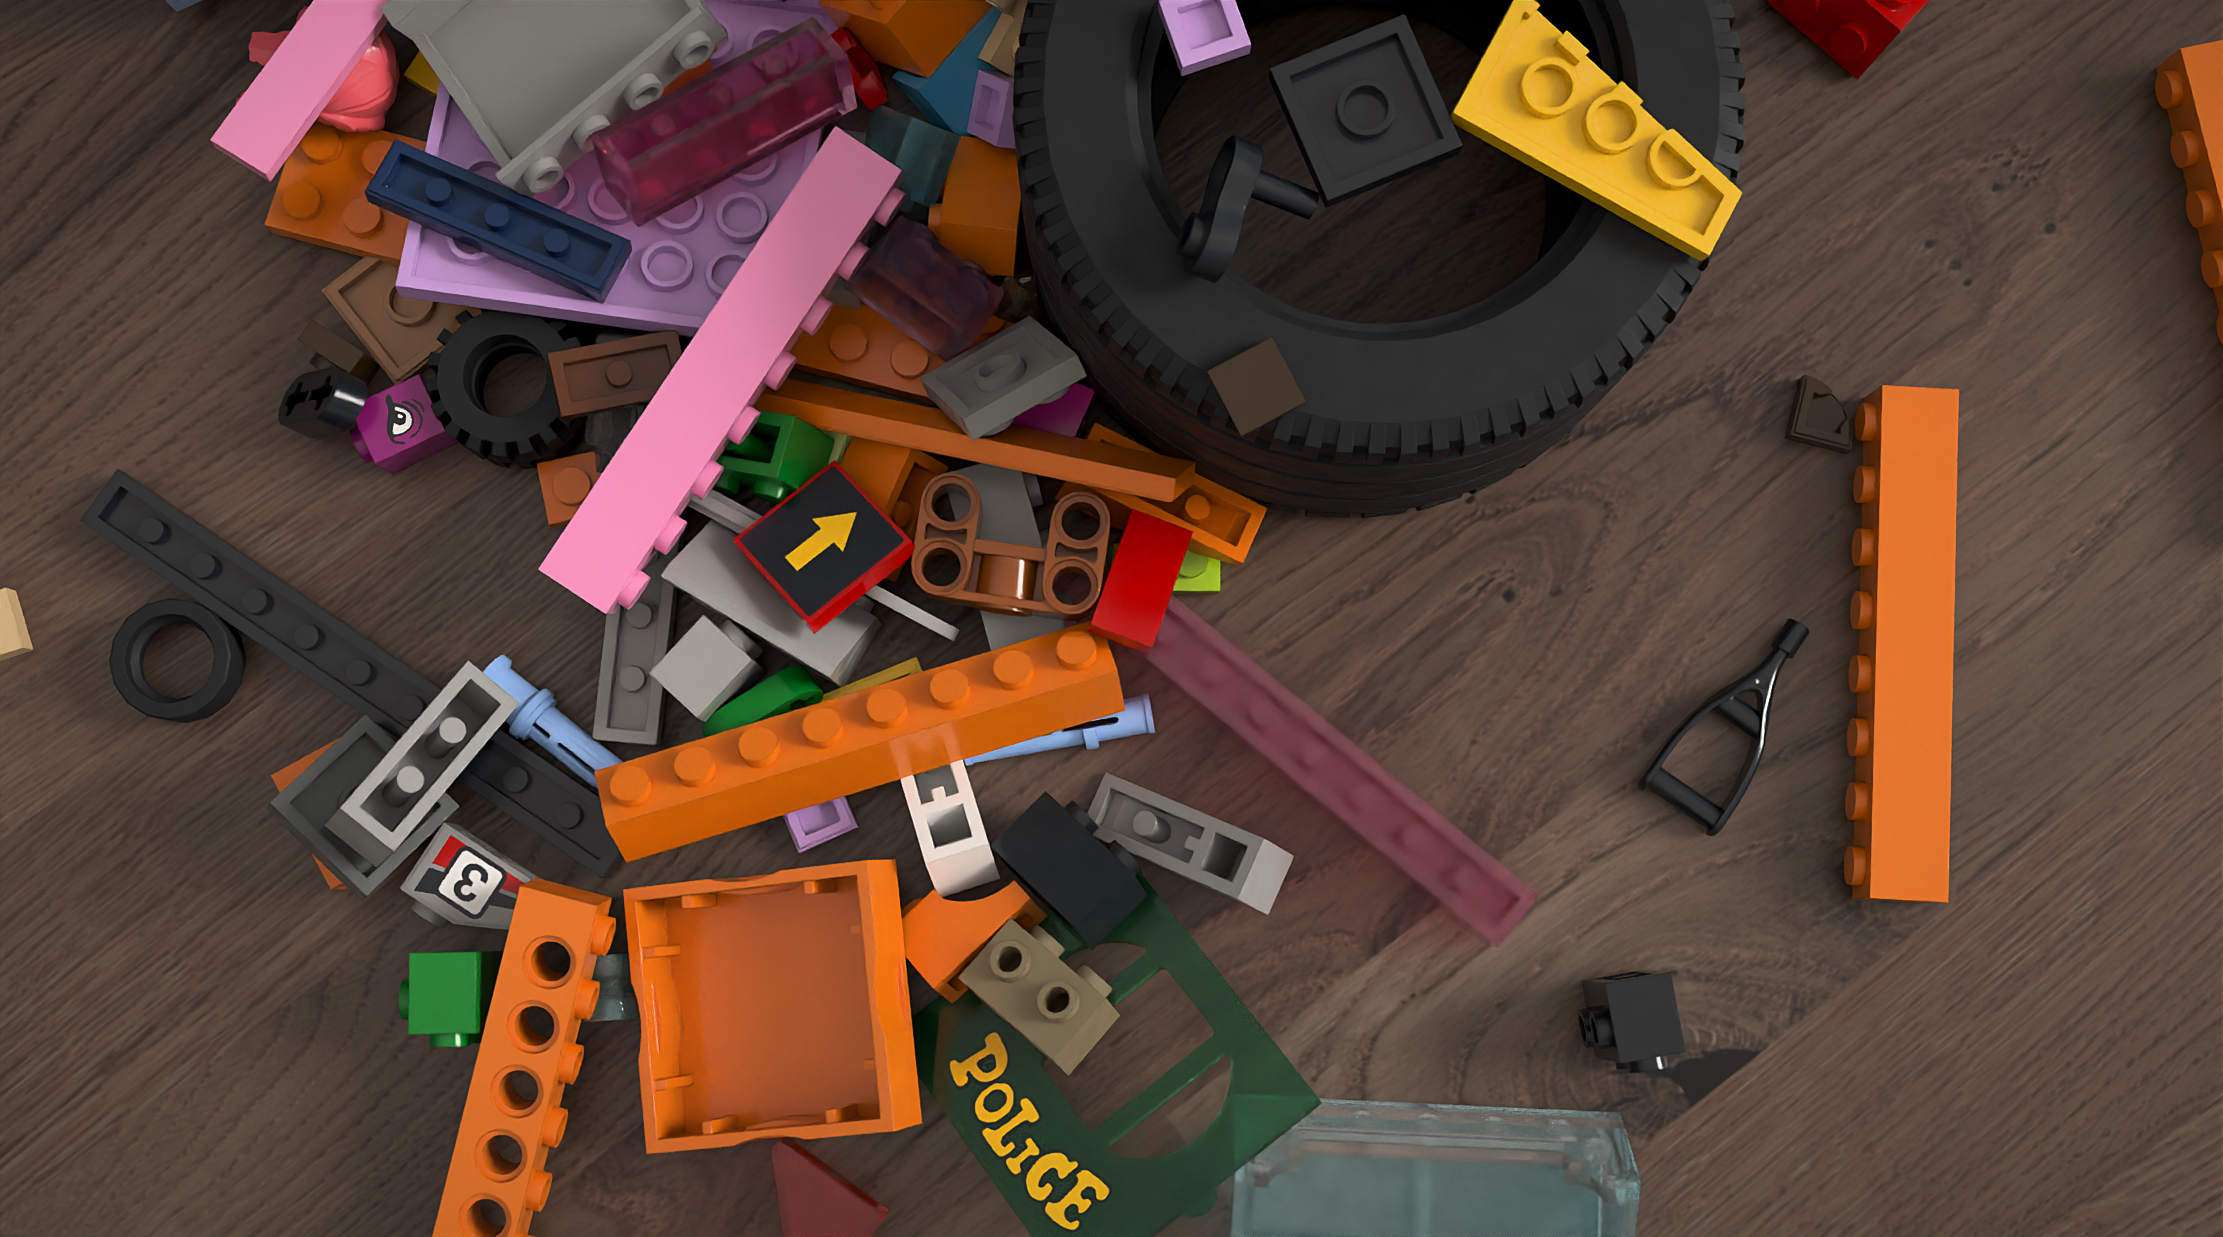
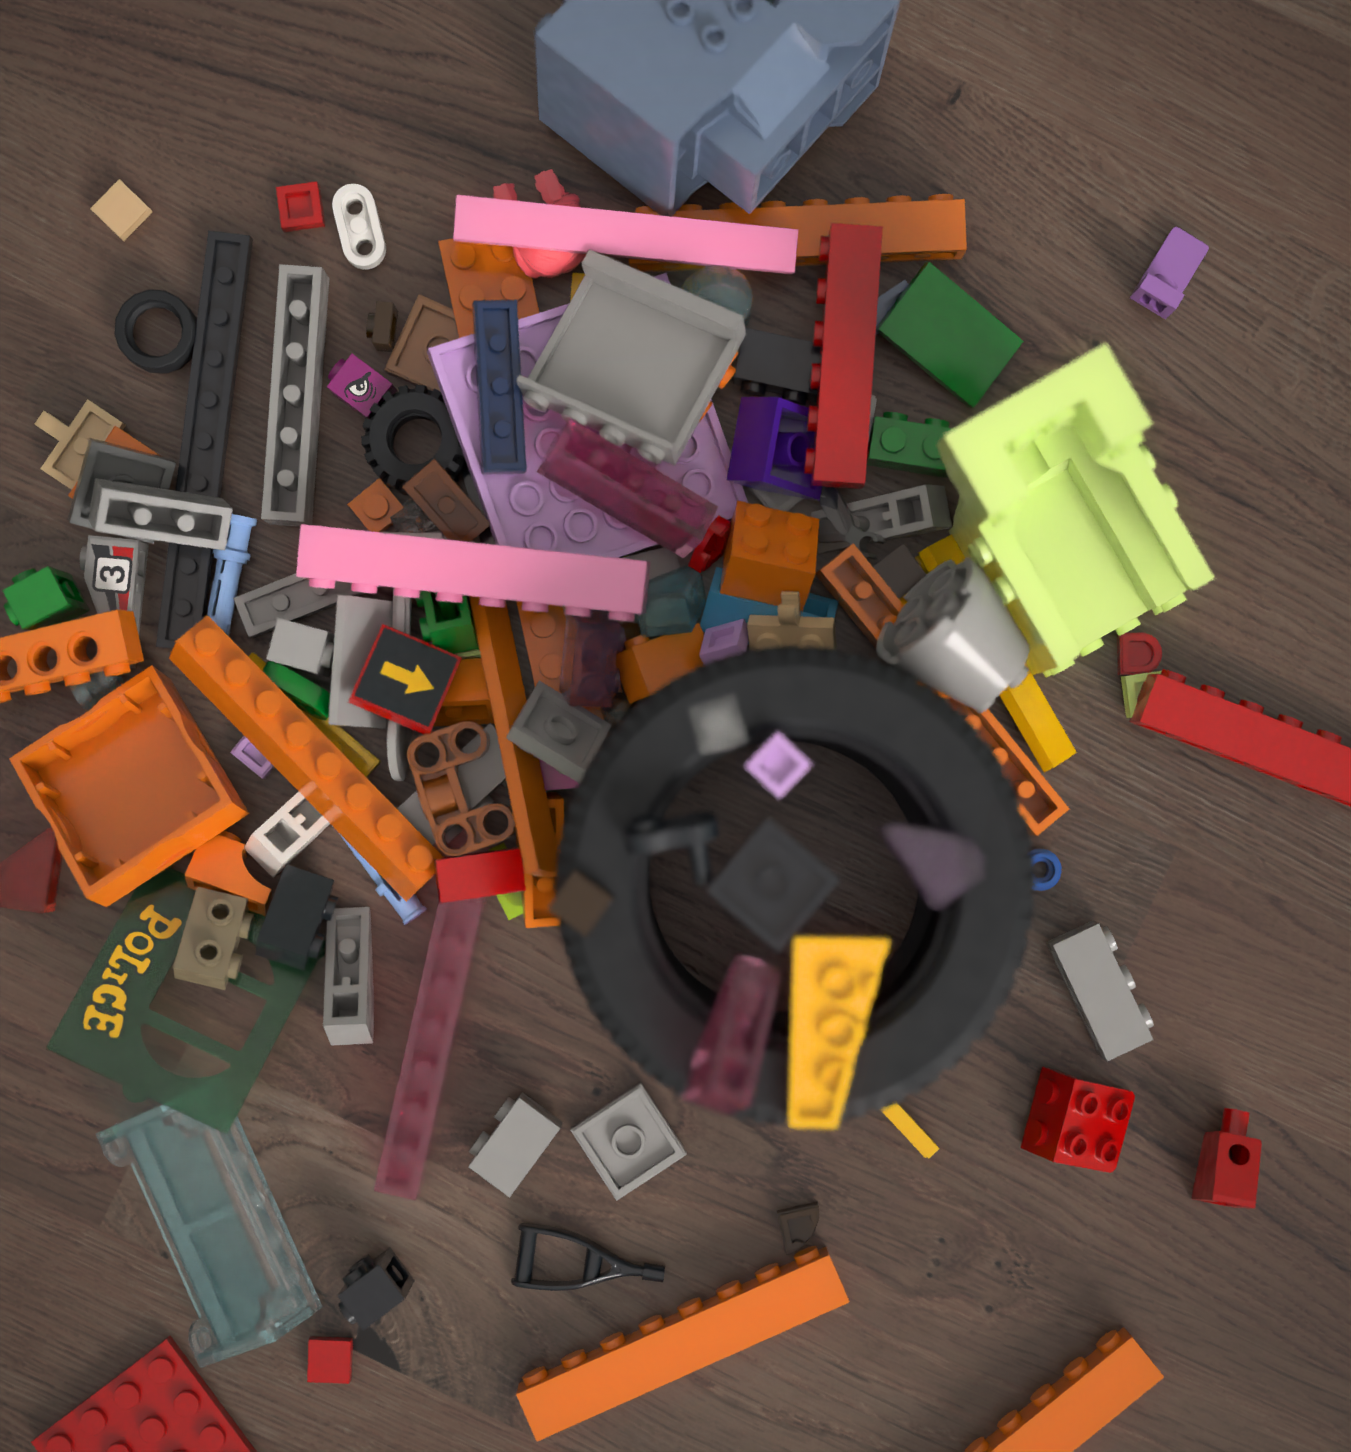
camera: 65 degrees right, 5 degrees up
black beam [278,367,367,438] -> none
none -> tan plate [35,399,126,490]
none -> light grey brick [261,264,330,527]
none -> red tile [276,181,325,232]
none -> red tile [307,1336,353,1384]
none -> white plate [332,184,386,270]
none -> light grey brick [468,1092,563,1198]
none -> light grey tile [570,1082,687,1201]
none -> clear pink slope [684,955,782,1115]
none -> clear plate [689,695,748,756]
none -> yellow tile [881,1103,939,1159]

